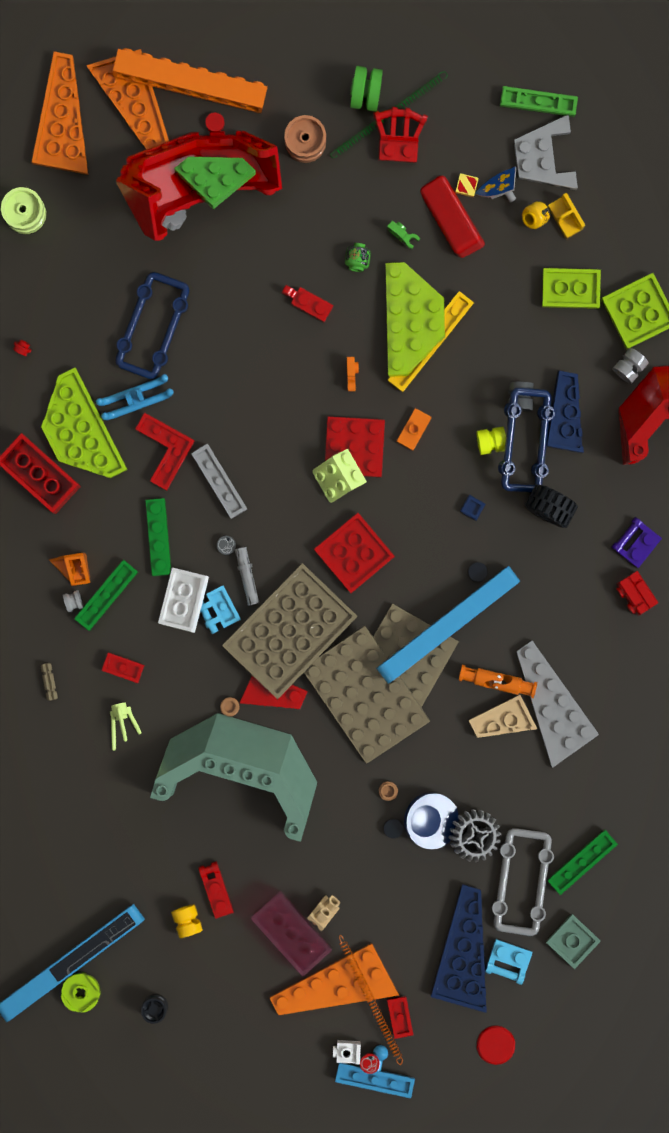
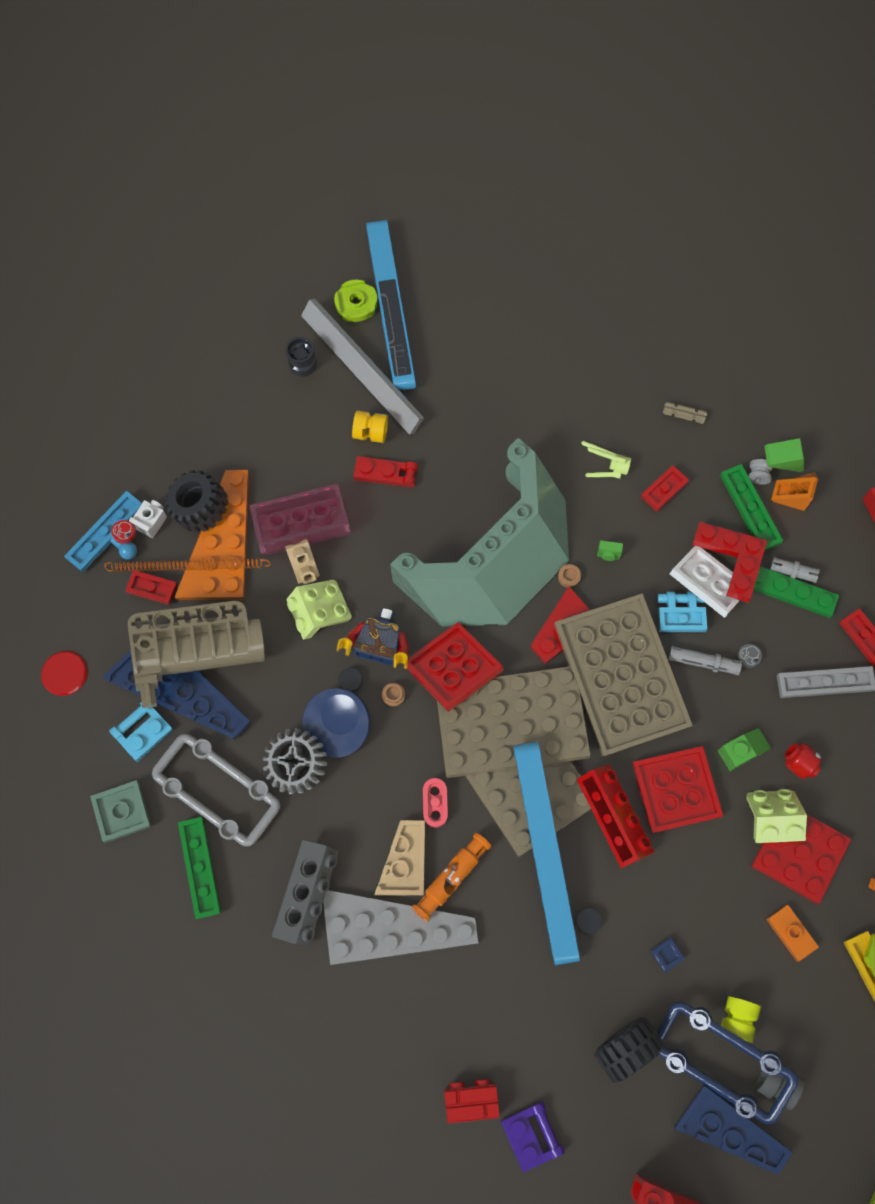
camera: 125 degrees right, 15 degrees down
none -> dark tan piece [128,601,264,709]
none -> black tyre [165,470,228,533]
none -> dark grey brick [272,840,339,948]
none -> yellowish green bracket [286,580,352,640]
none -> light grey tile [301,298,424,435]
none -> torso [337,609,409,669]
none -> red plate [407,622,503,712]
none -> coral plate [423,778,448,828]
none -> red brick [577,764,655,868]
none -> bright green plate [597,540,623,561]
none -> red plate [693,522,767,603]
none -> bright green slope [718,728,772,772]
none -> bright green slope [764,438,804,472]
none -> light grey pin [770,557,820,583]
none -> red head [784,743,821,779]

